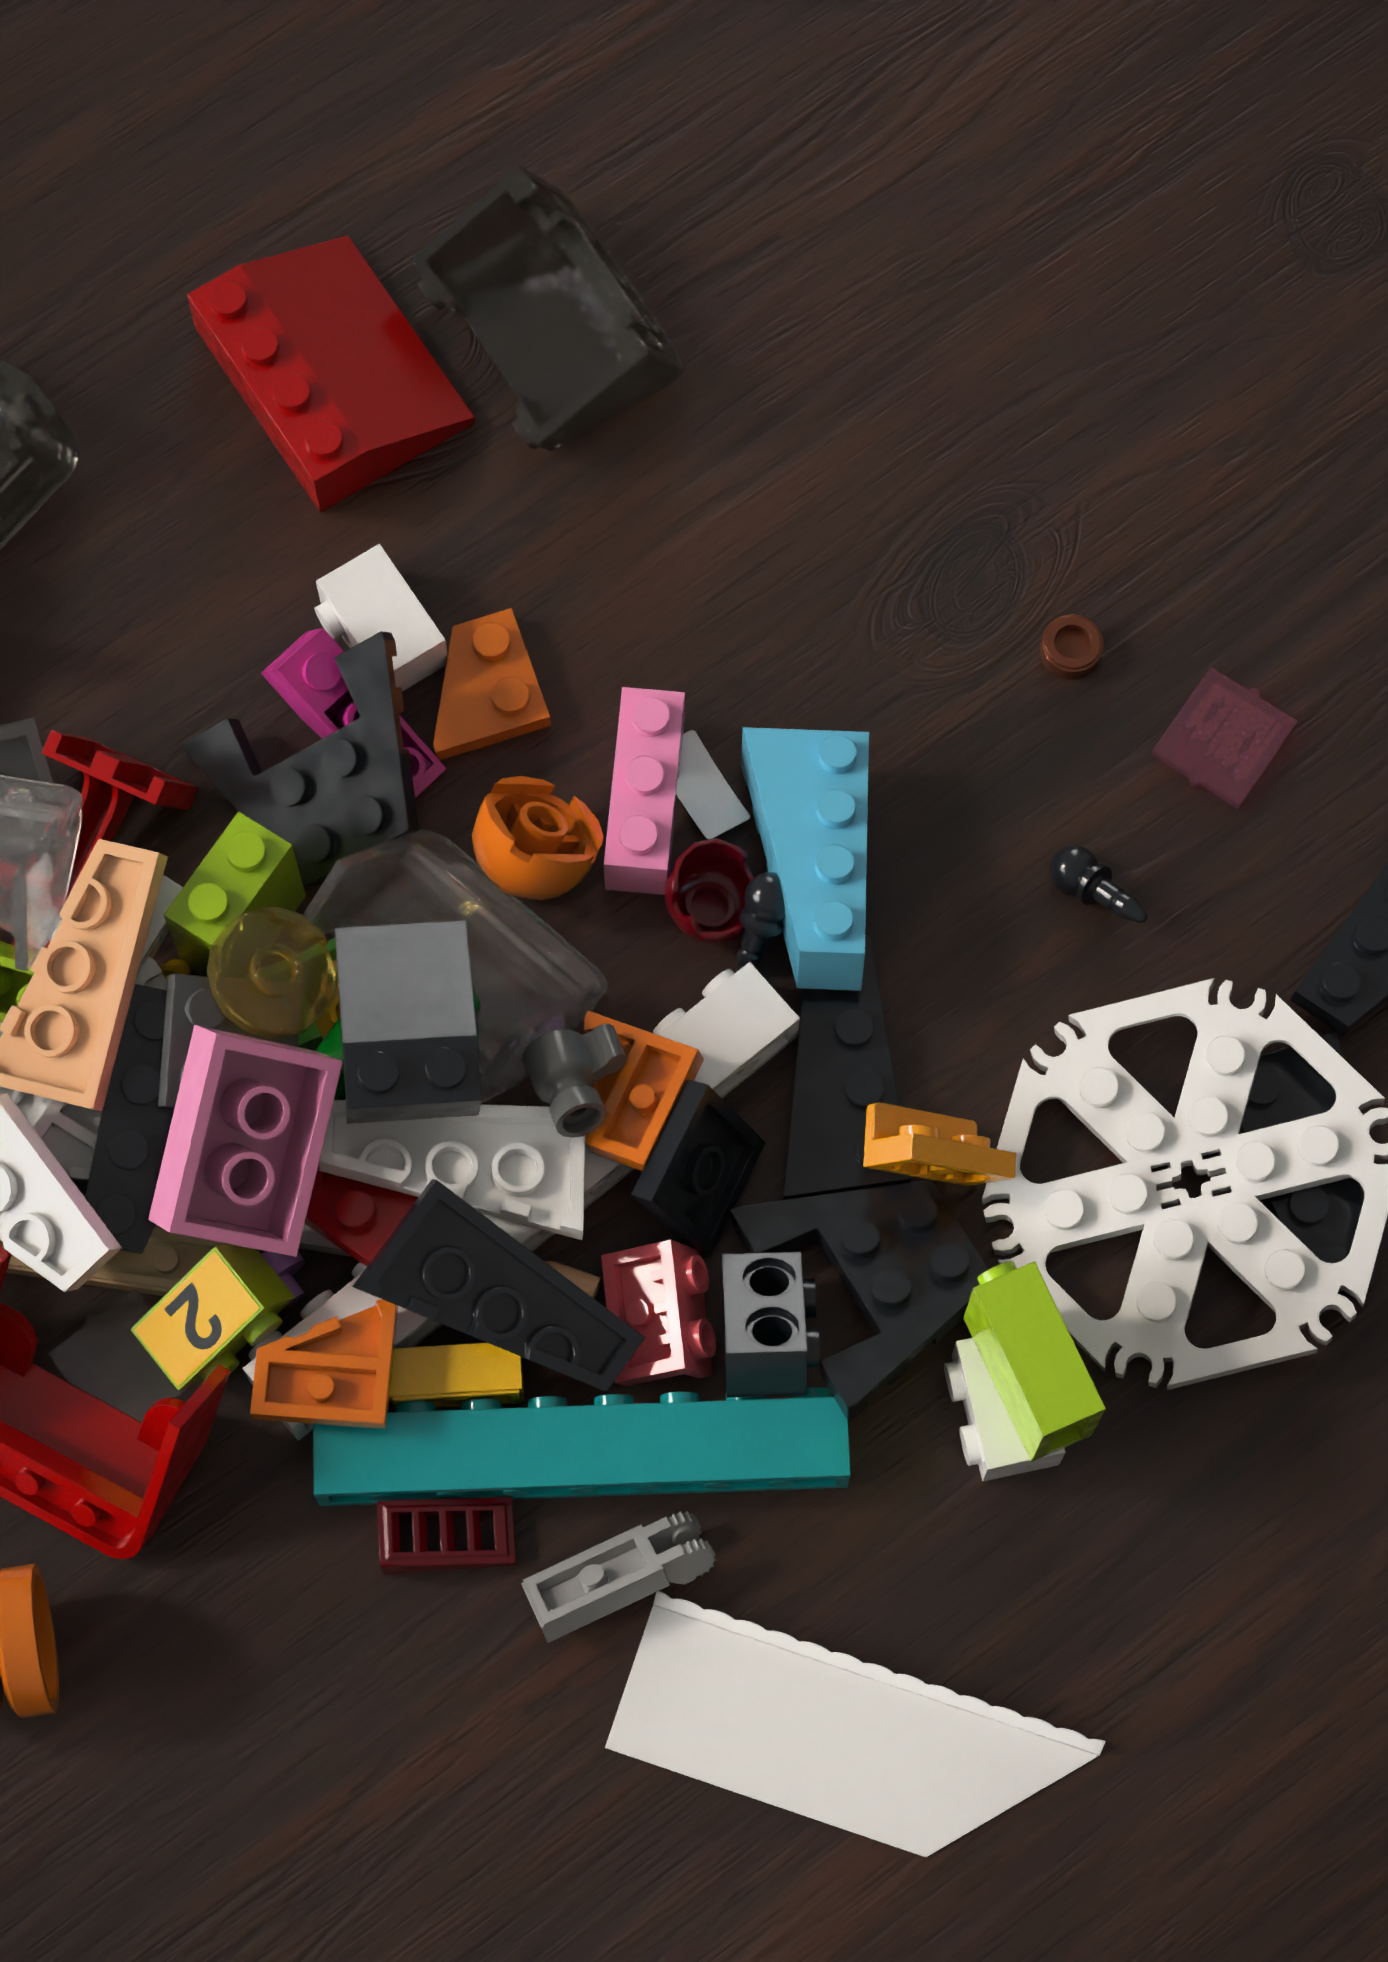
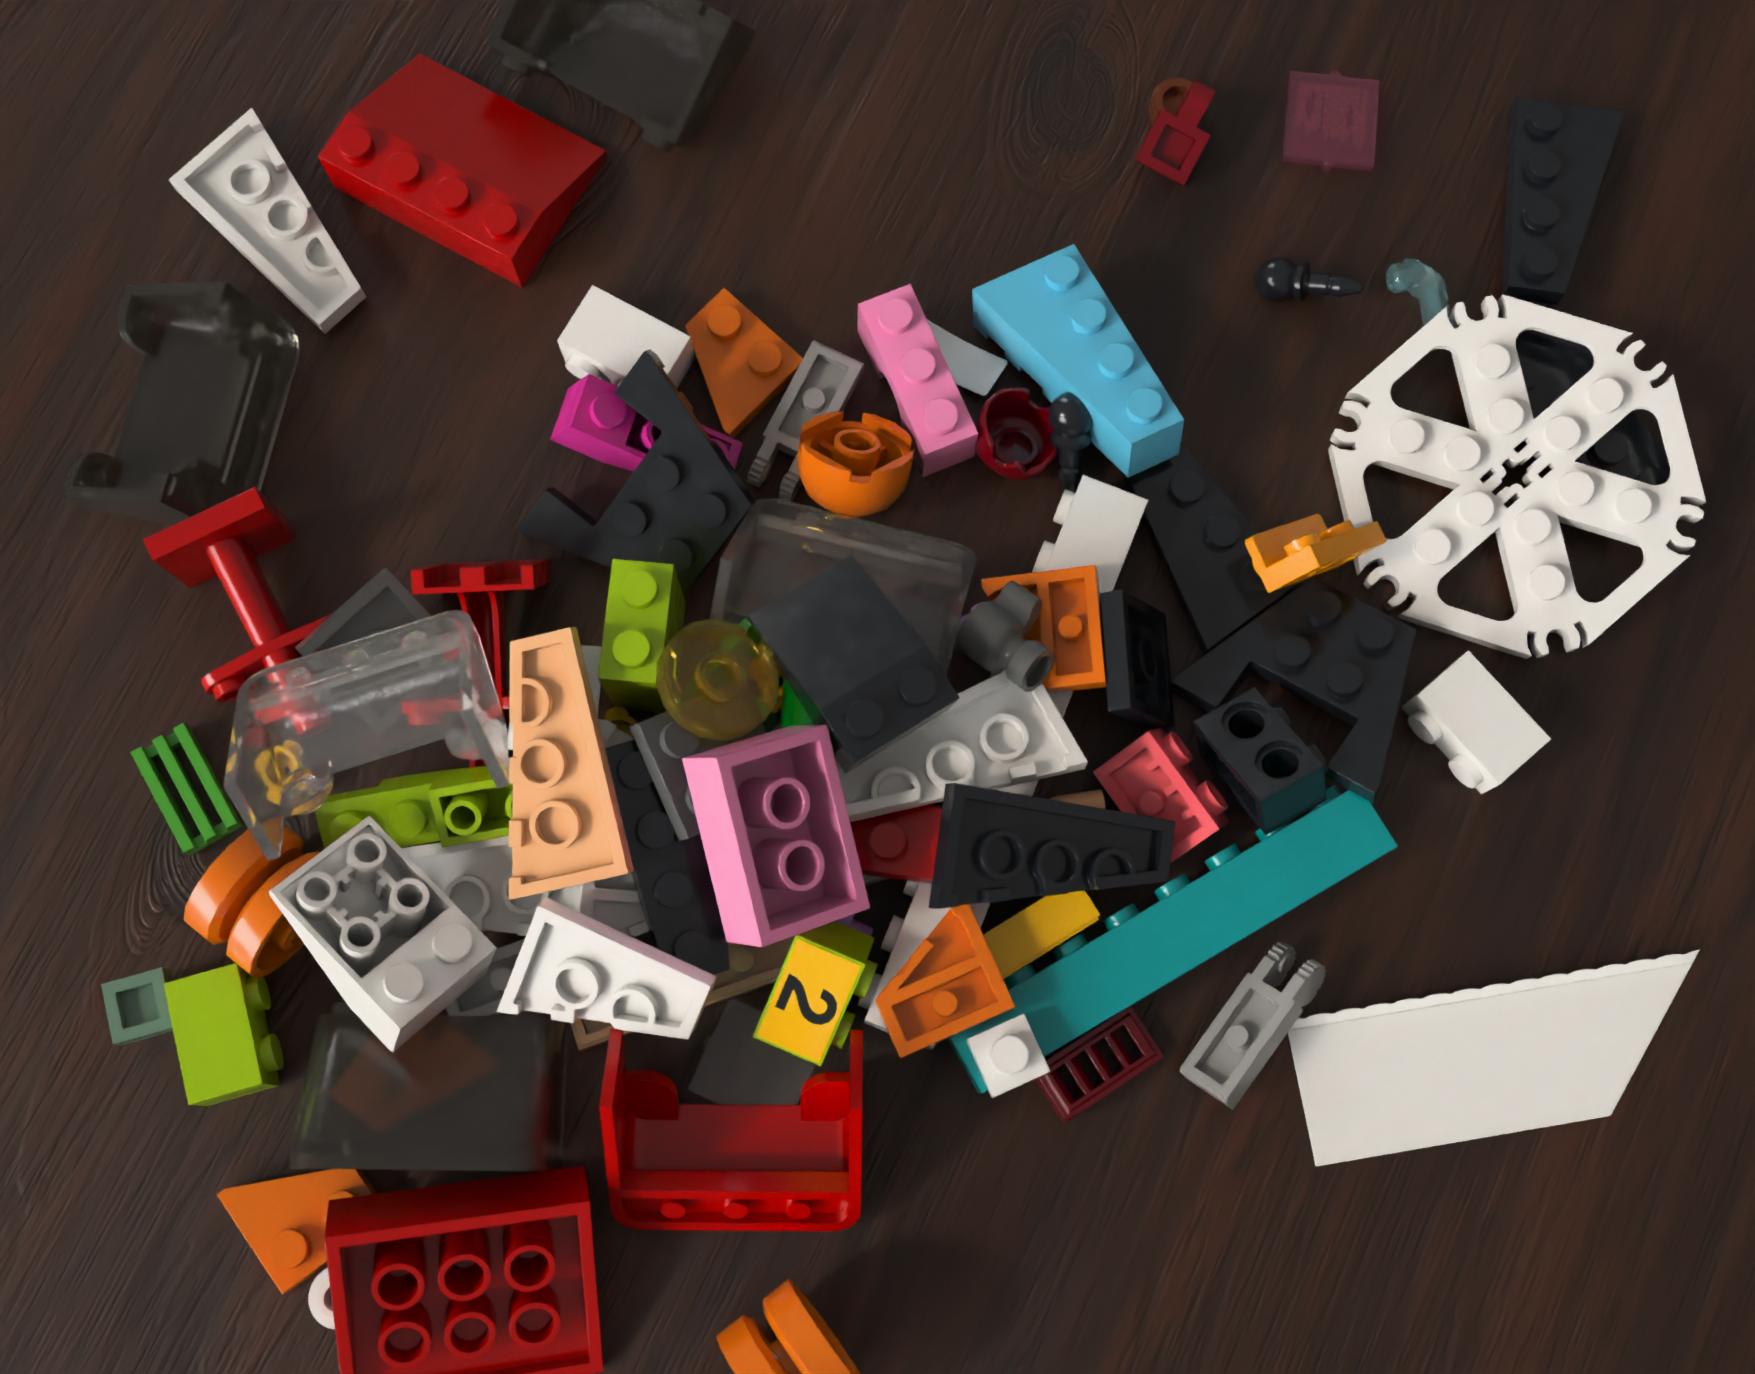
camera: 30 degrees left, 5 degrees up
lime brick [963,1261,1106,1462] -> none
none -> white wing [169,108,366,334]
none -> light grey hinge [747,340,864,503]
none -> white plate [966,1014,1050,1098]
none -> dark red plate [1134,80,1216,186]
none -> clear light blue arm [1386,258,1452,326]

